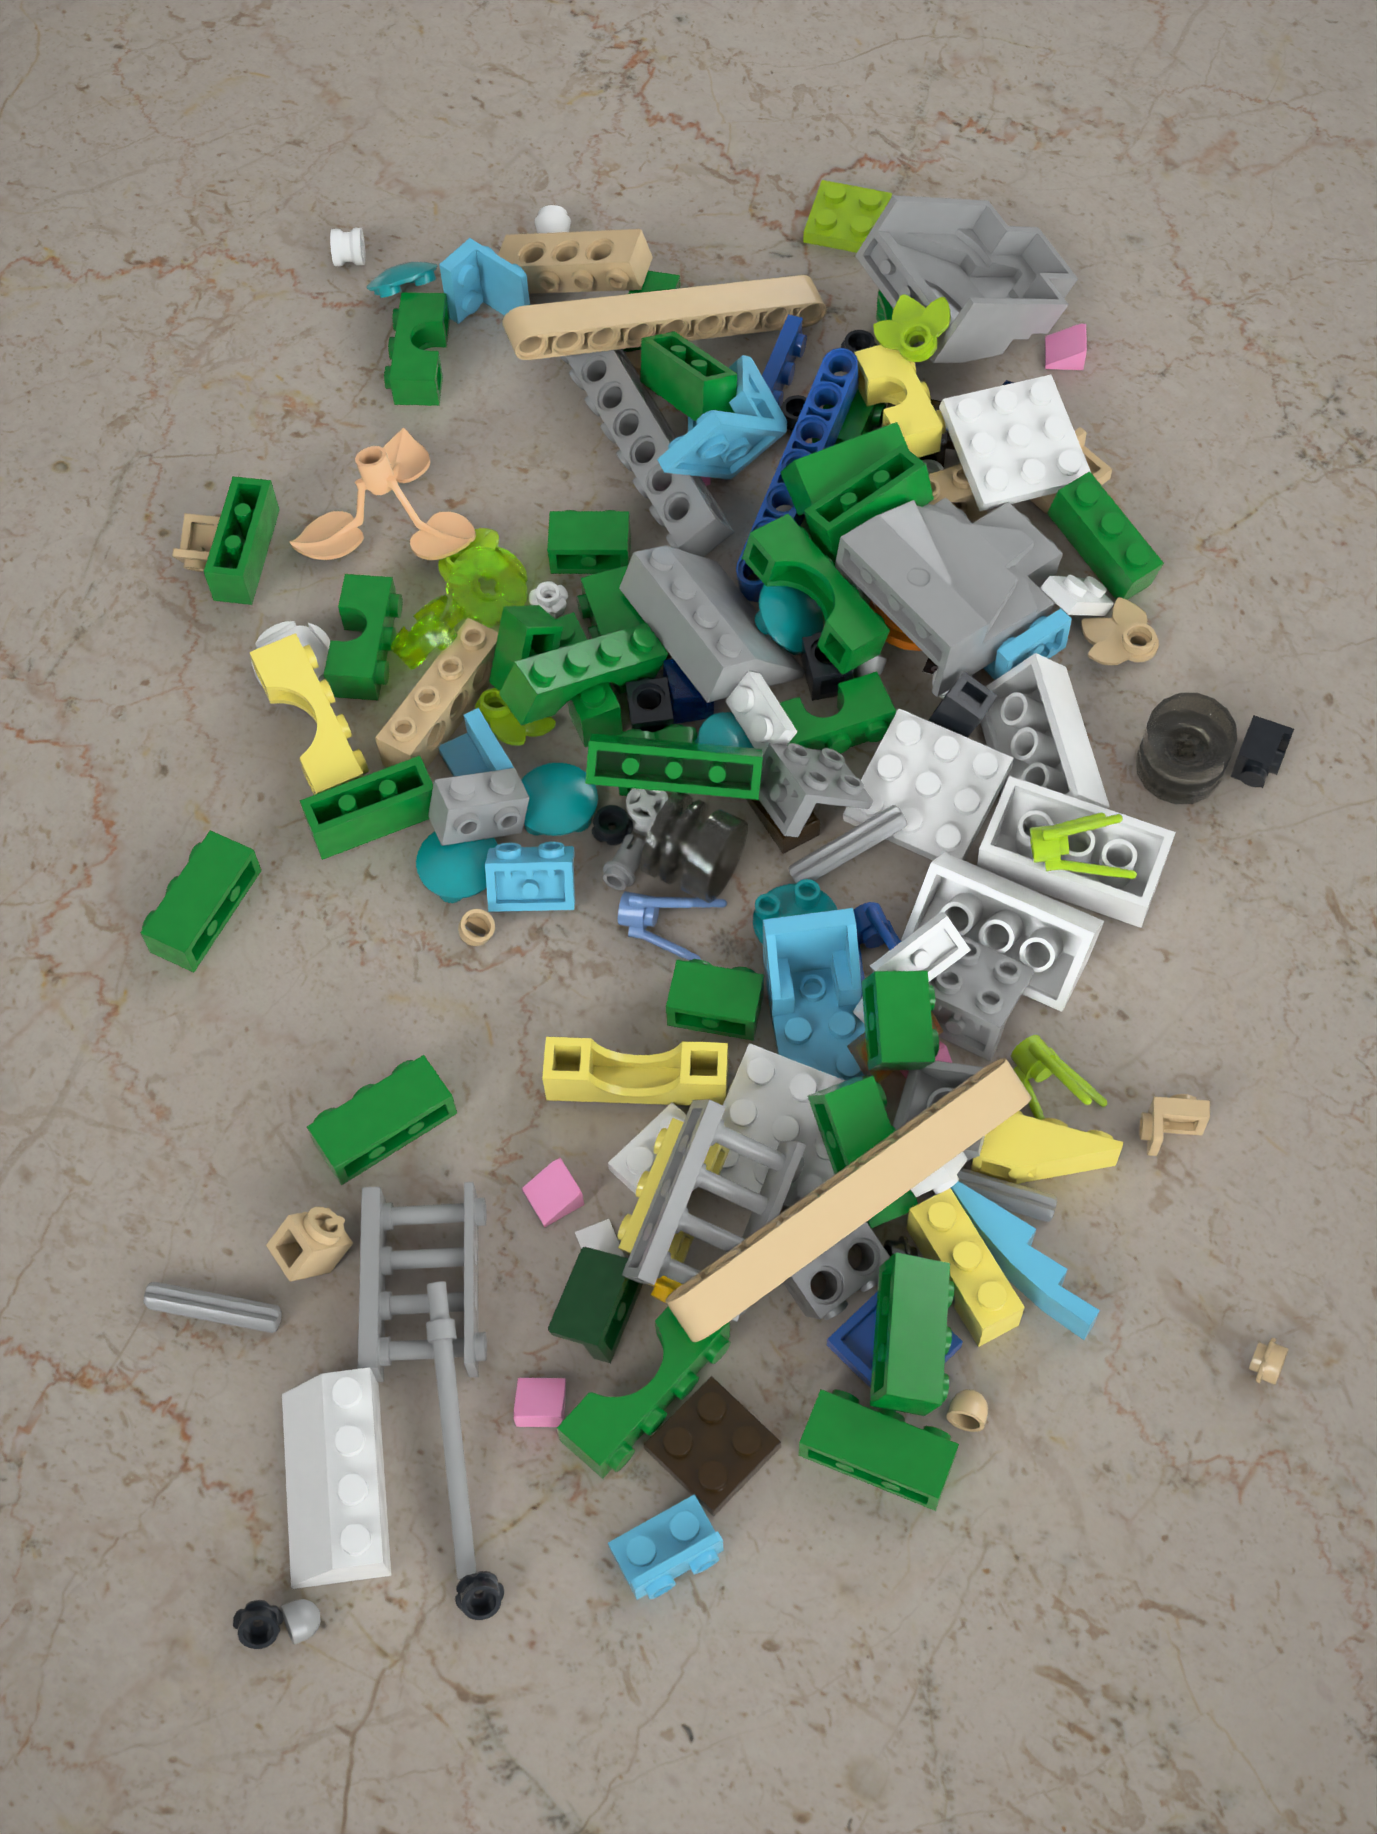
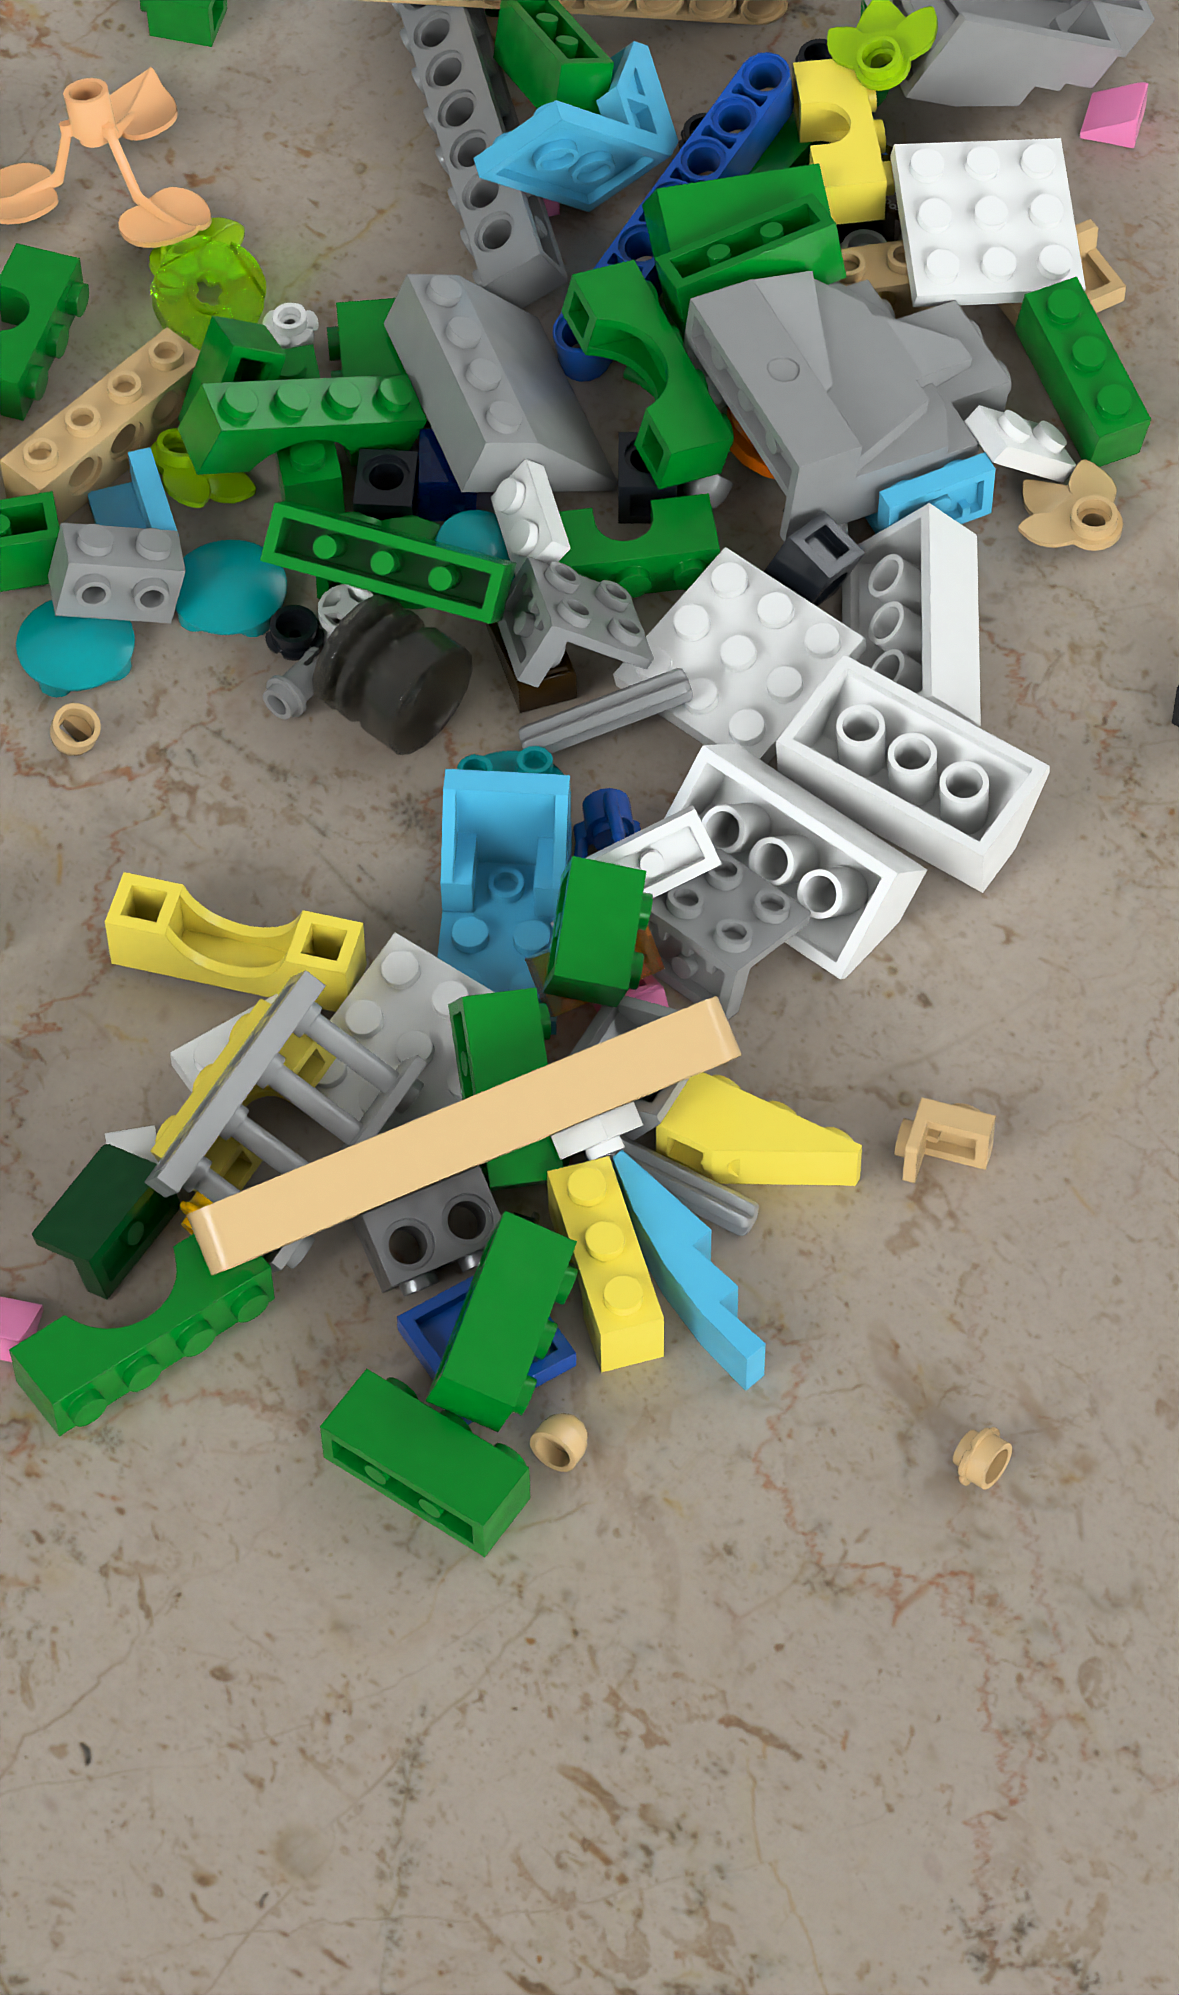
camera: 10 degrees right, 5 degrees down
clear neon green plate [391,594,466,670] -> none
medium azure bracket [485,842,575,912] -> none
bright pink slope [522,1158,584,1228] -> none
green brick [547,510,631,574] -> none
medium azure bracket [608,1494,724,1600] -> none
medium blue plant [618,891,727,960] -> none
dark brown plate [644,1376,781,1517] -> none
green brick [666,959,764,1041] -> none
teal dish [755,584,824,655] -> none
blue plate [762,314,807,407] -> none
lime plant [1010,1035,1108,1120] -> none
lime plant [1030,812,1137,879] -> none
clear smoke wheel [1136,693,1238,804] -> none

